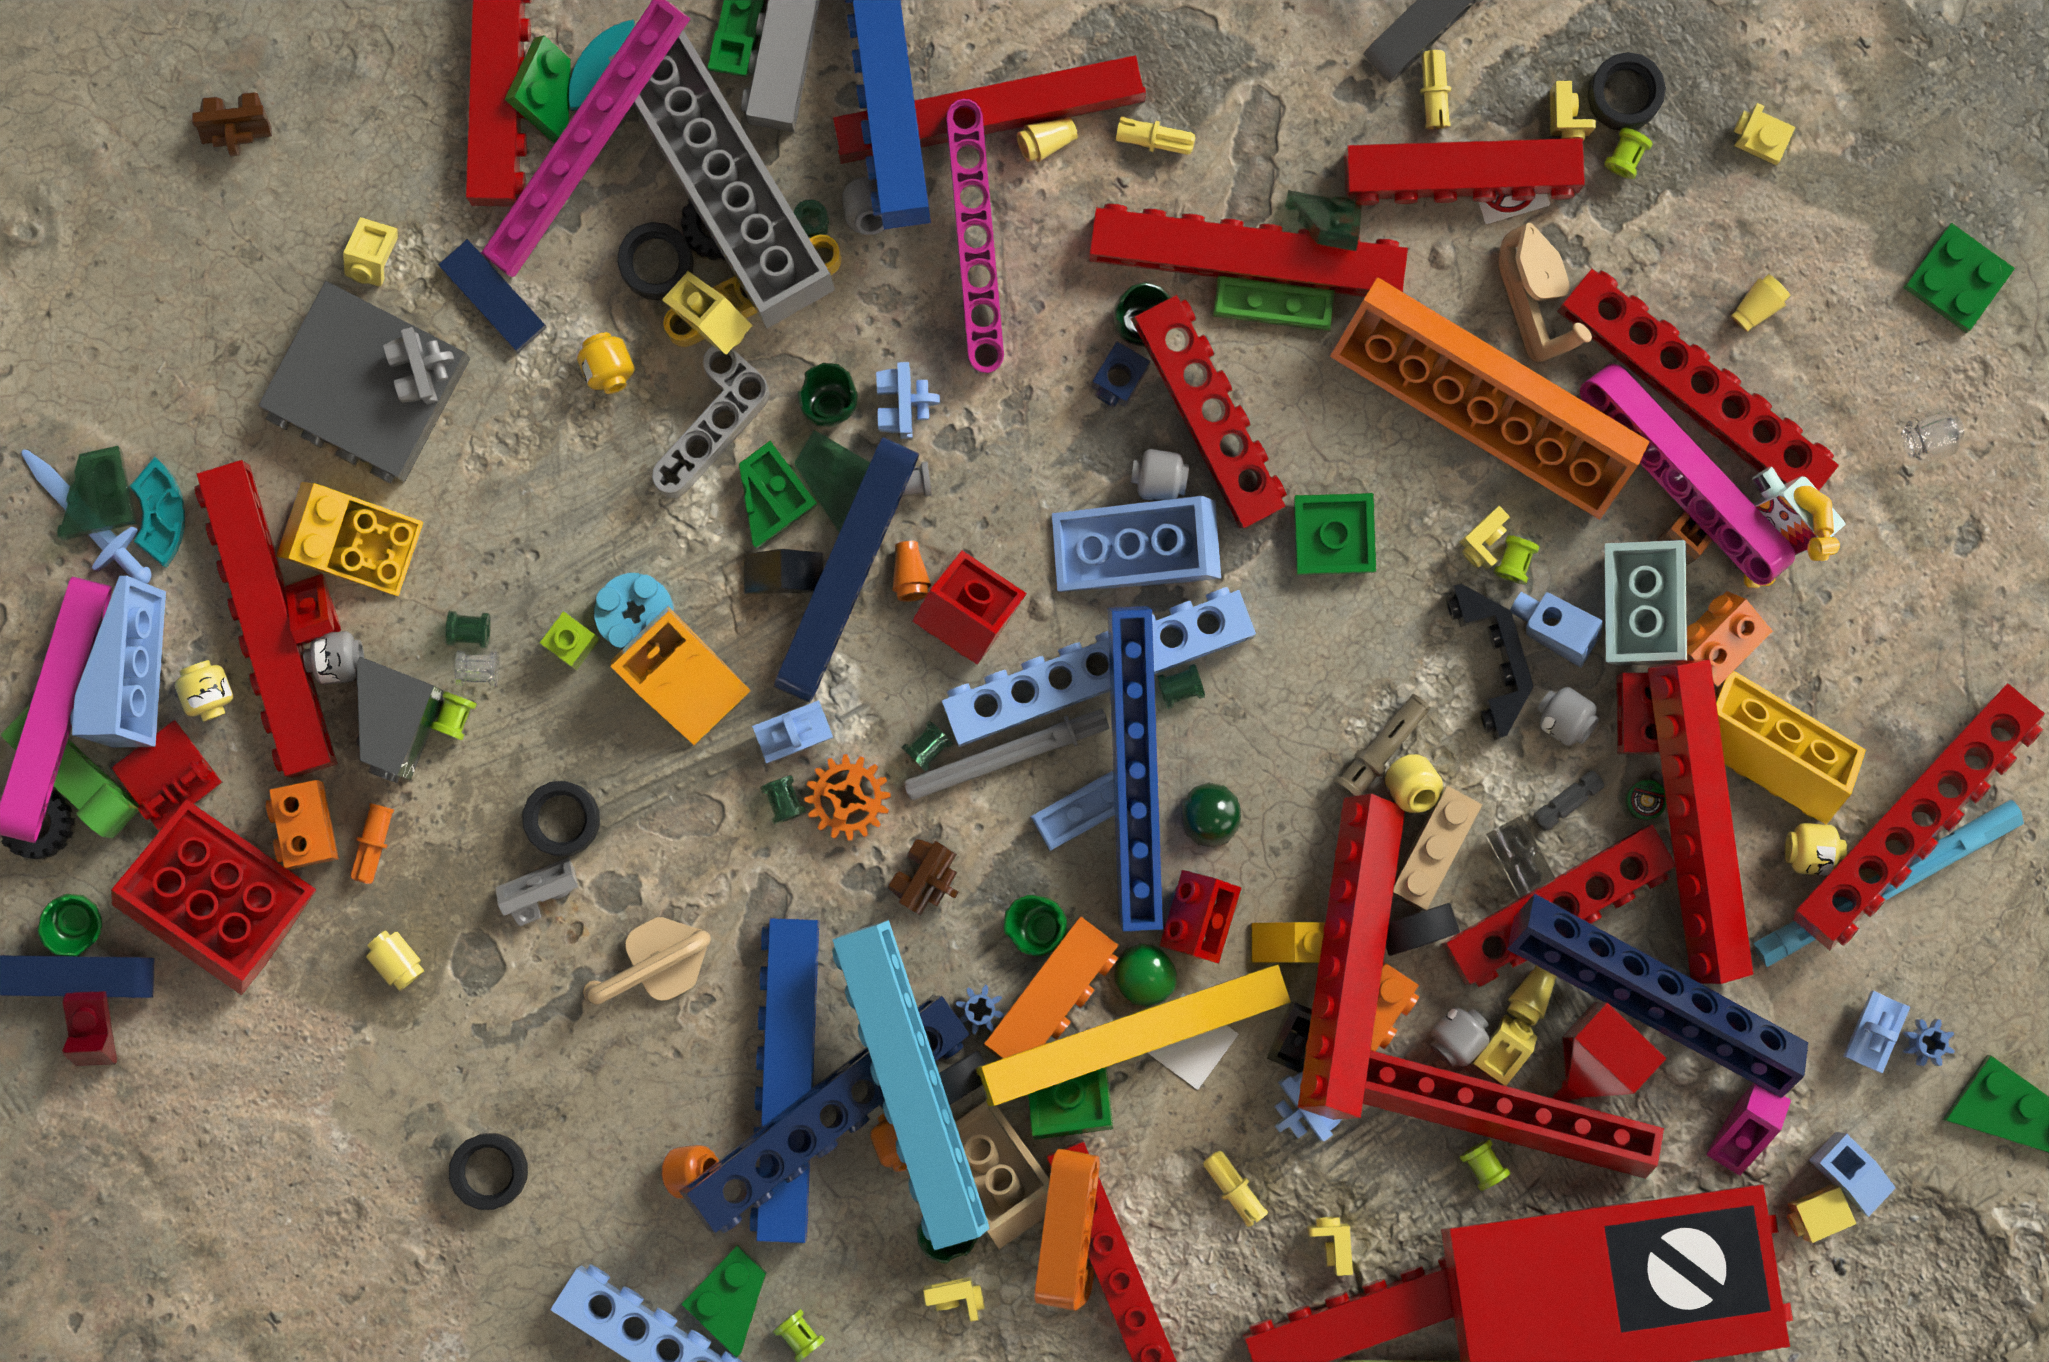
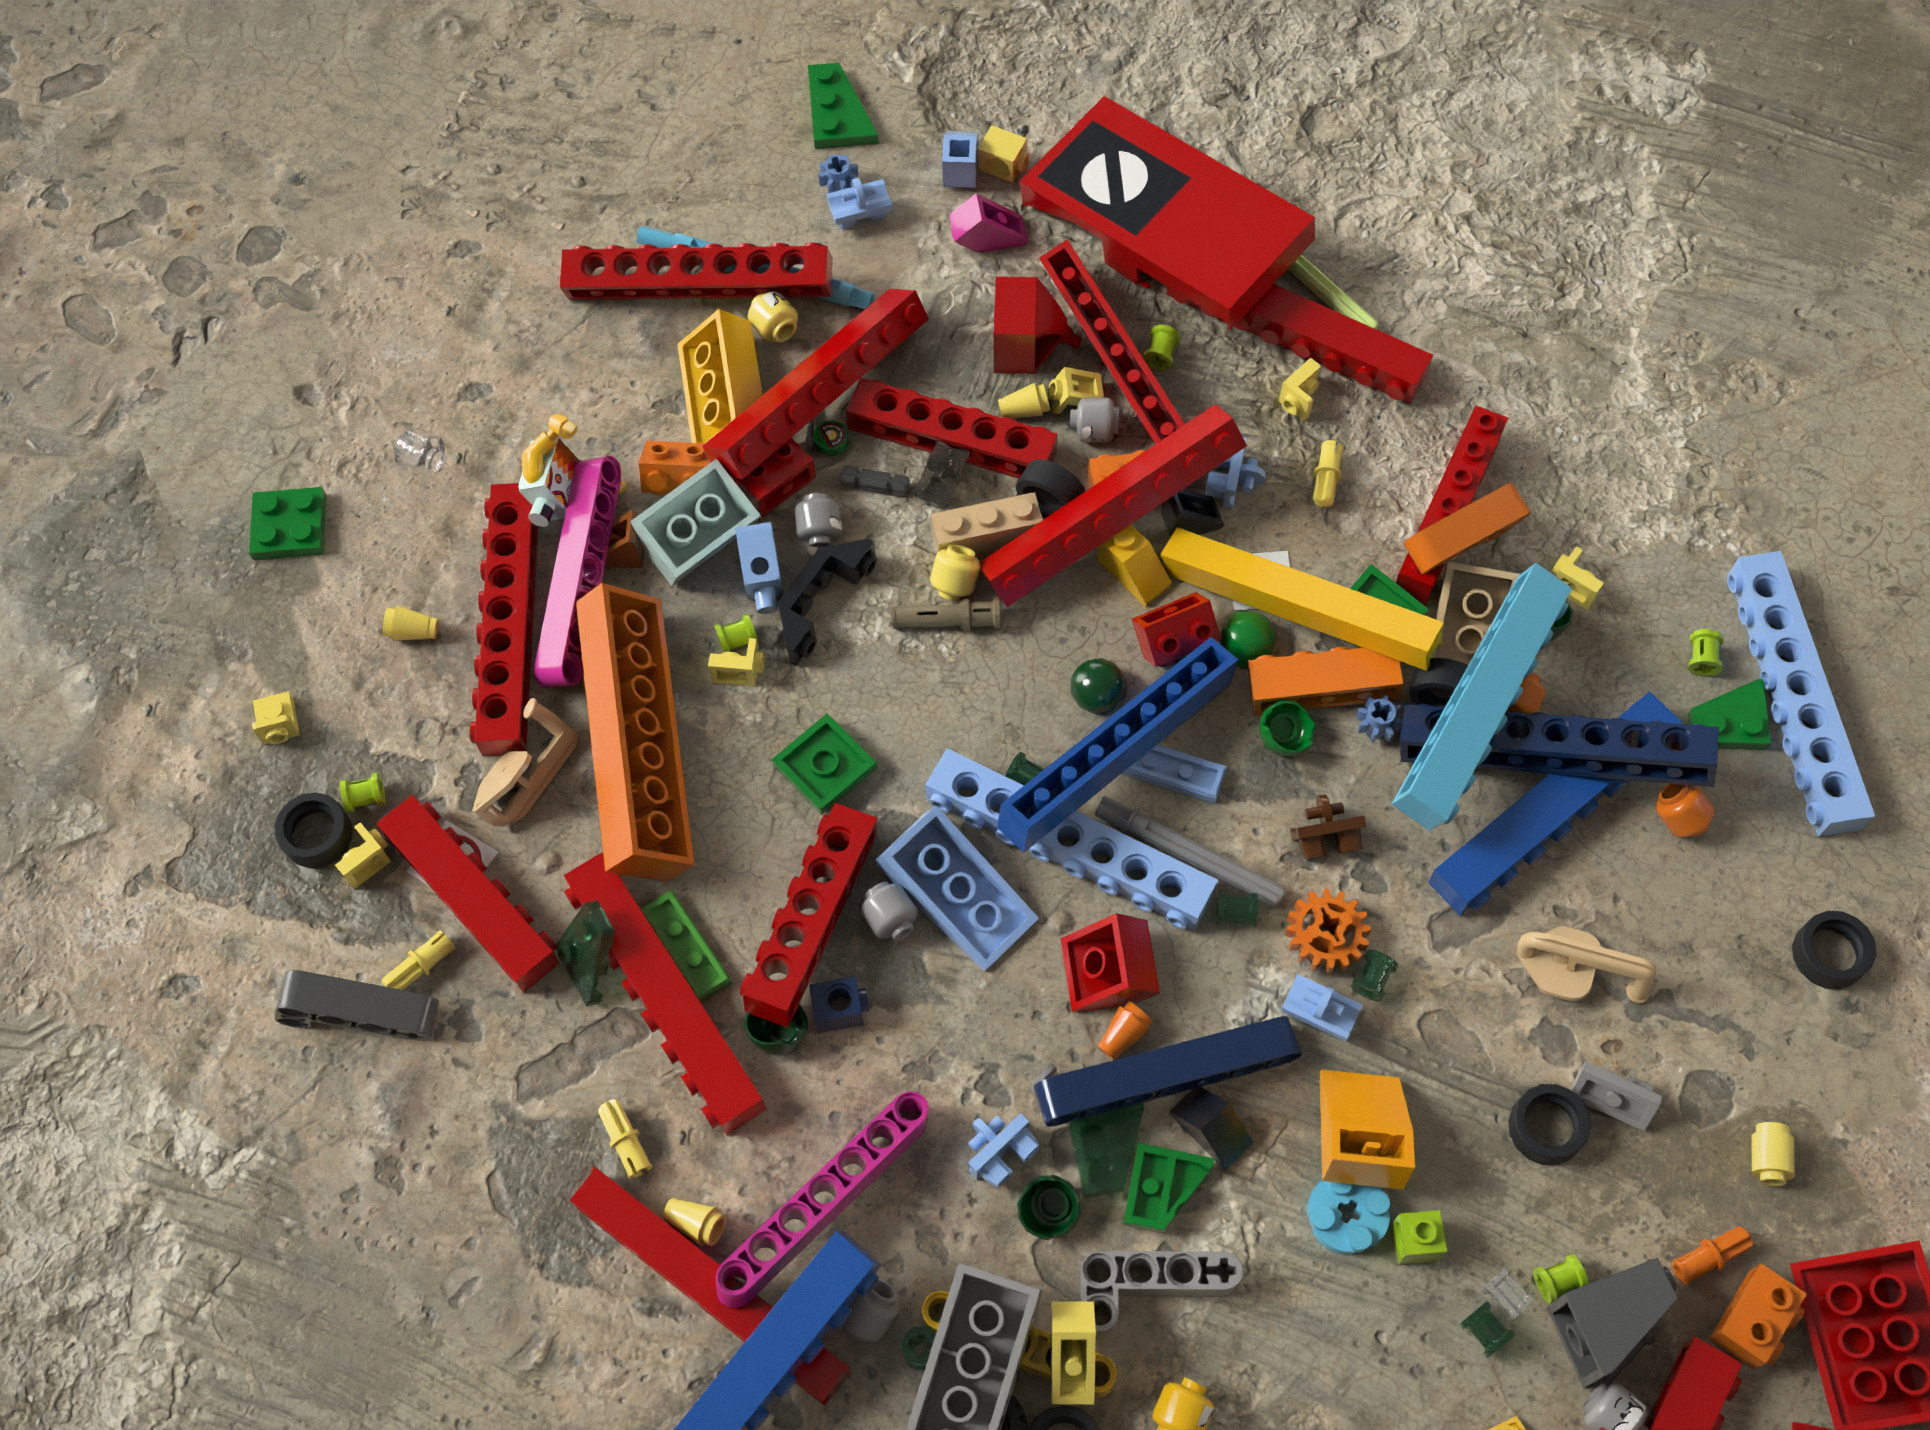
camera: 125 degrees left, 20 degrees down
dark blue brick [1507,894,1808,1098] -> none

